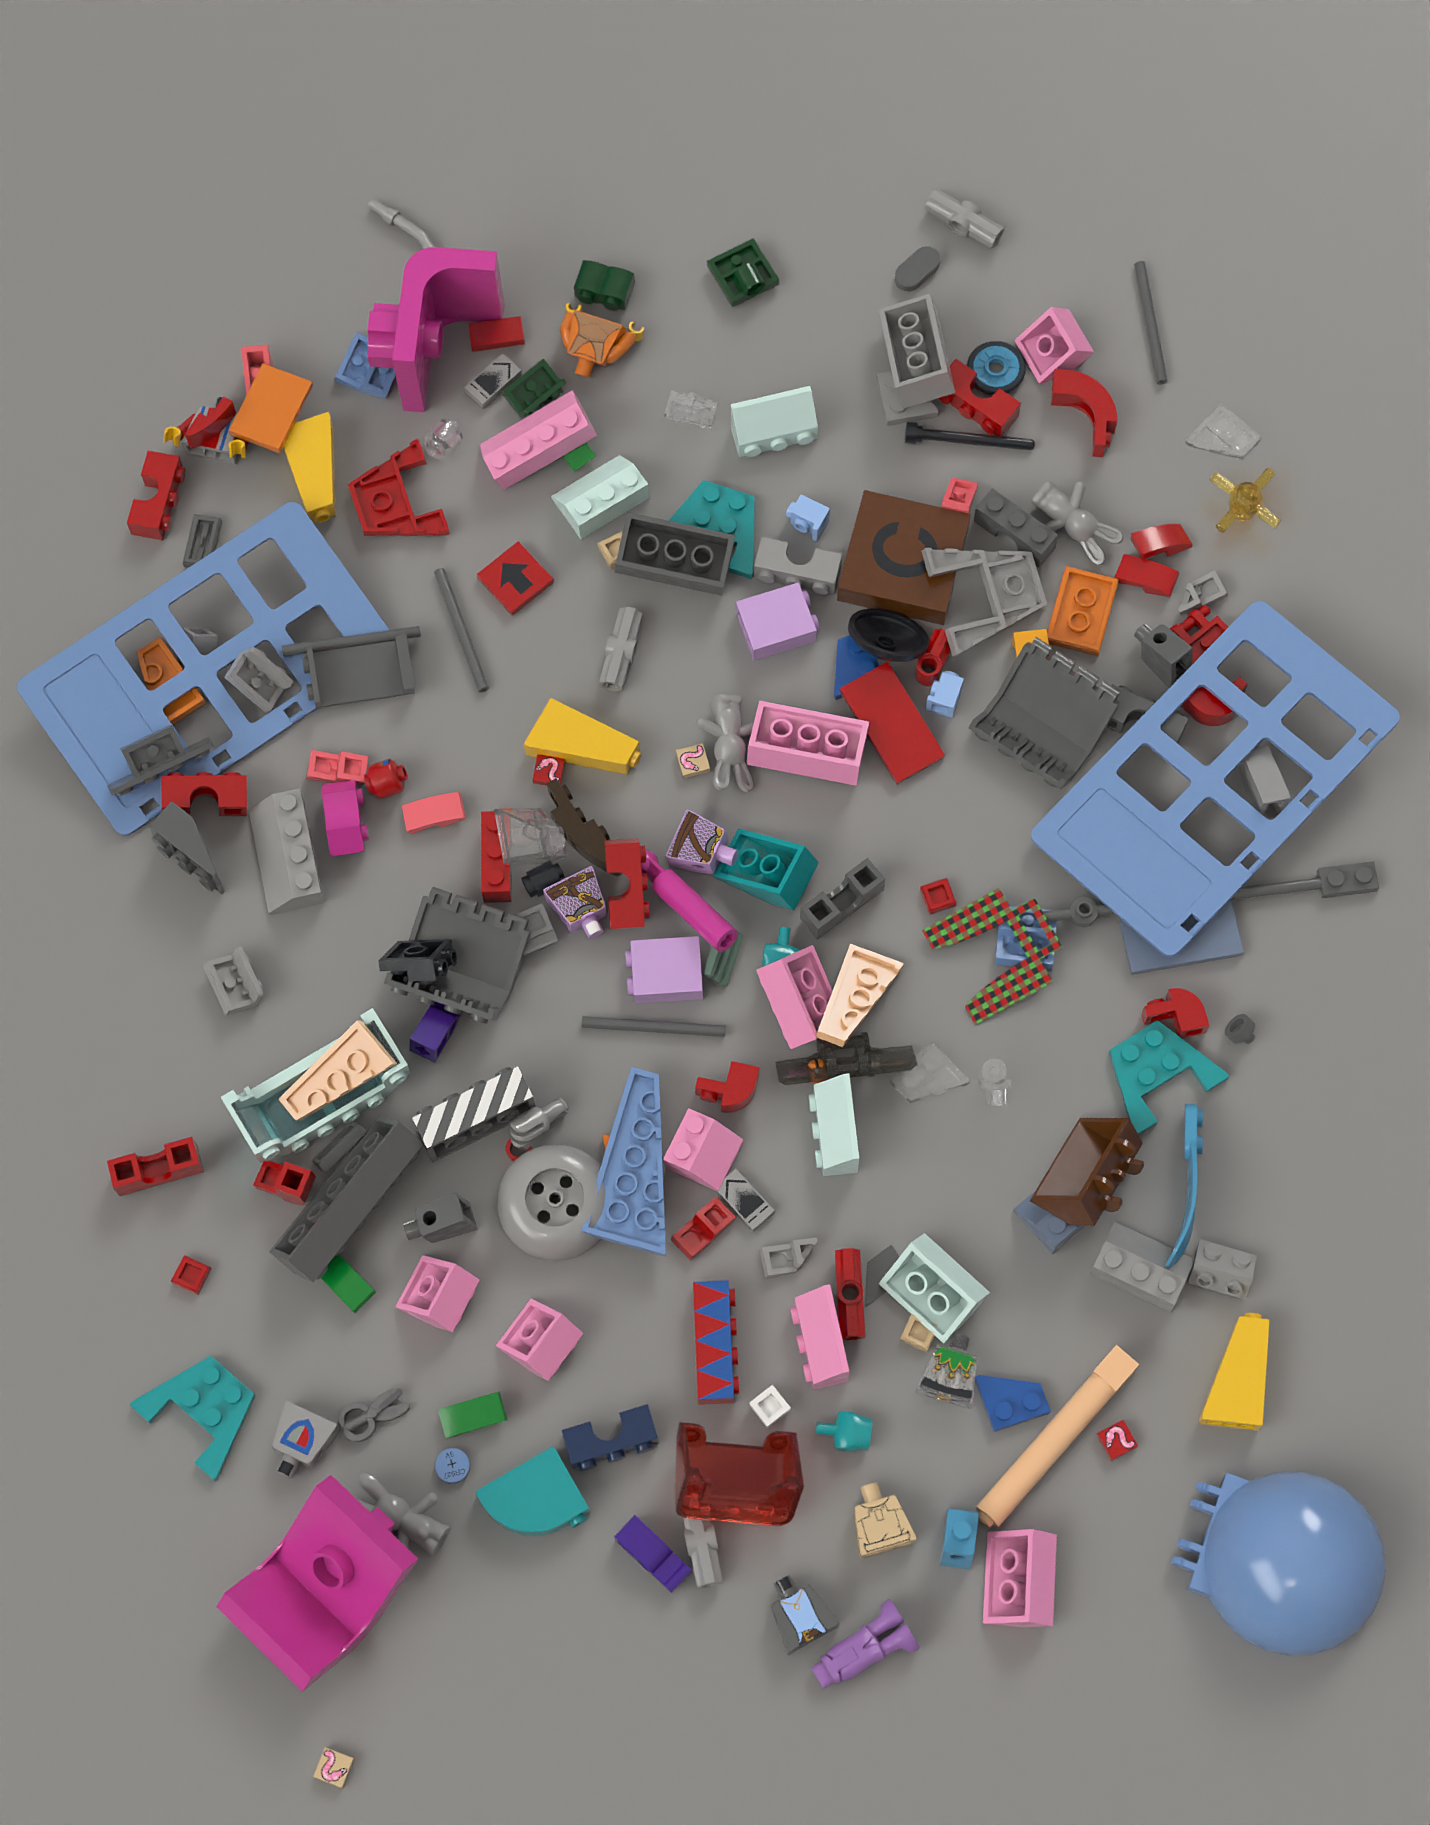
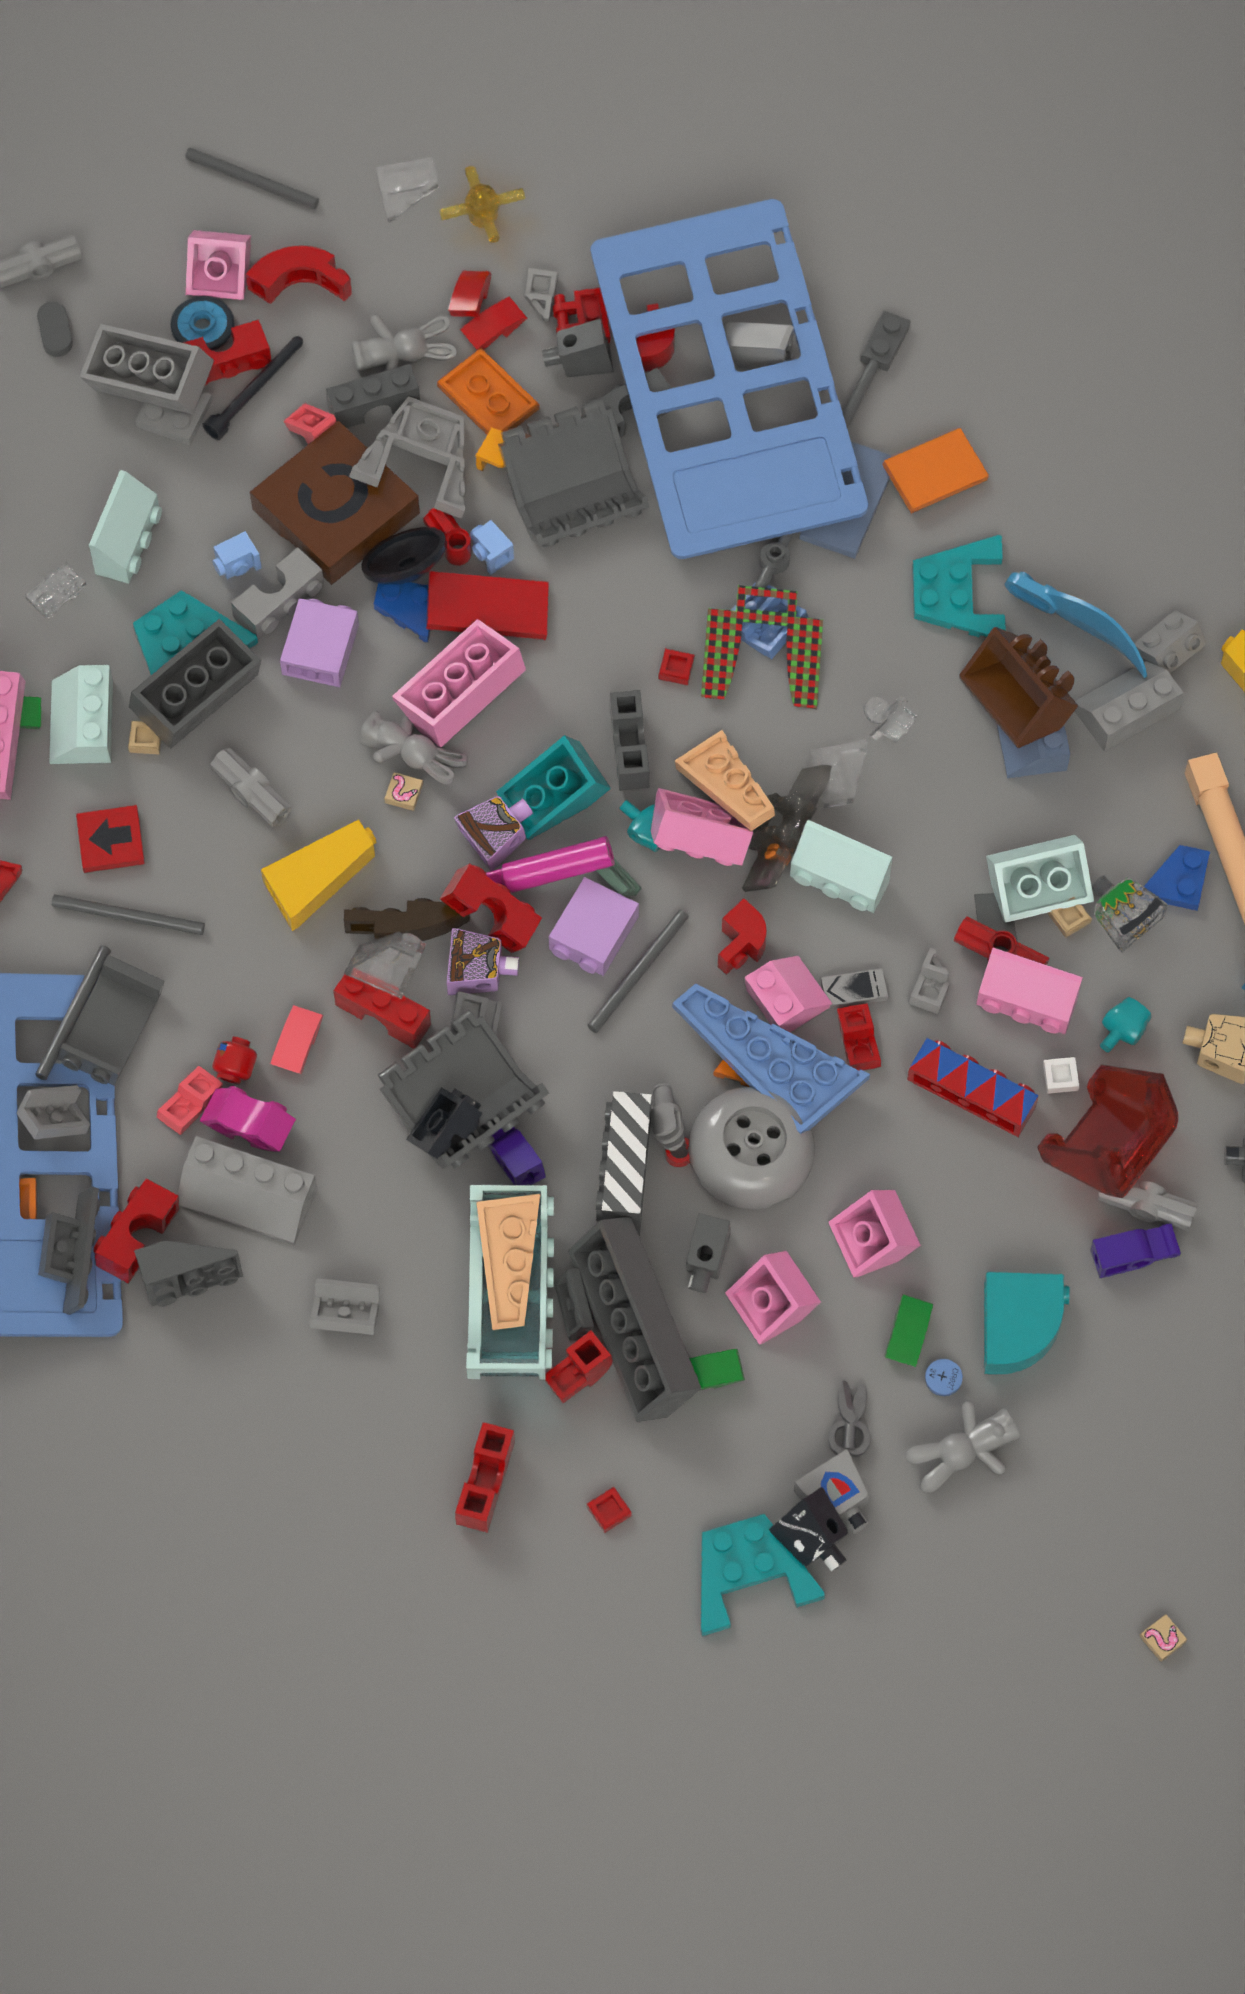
camera: 60 degrees left, 5 degrees down
dark pink piece [216,1475,418,1692] -> none
black brick [521,860,565,898] -> none
red tile [532,754,565,785] -> none
dark blue arch [562,1404,659,1471] -> none
red brick [1141,988,1209,1039] -> none
dark grey tile [1225,1014,1255,1044] -> none
none -> black torso [769,1487,848,1572]
none -> orange tile [883,428,989,513]

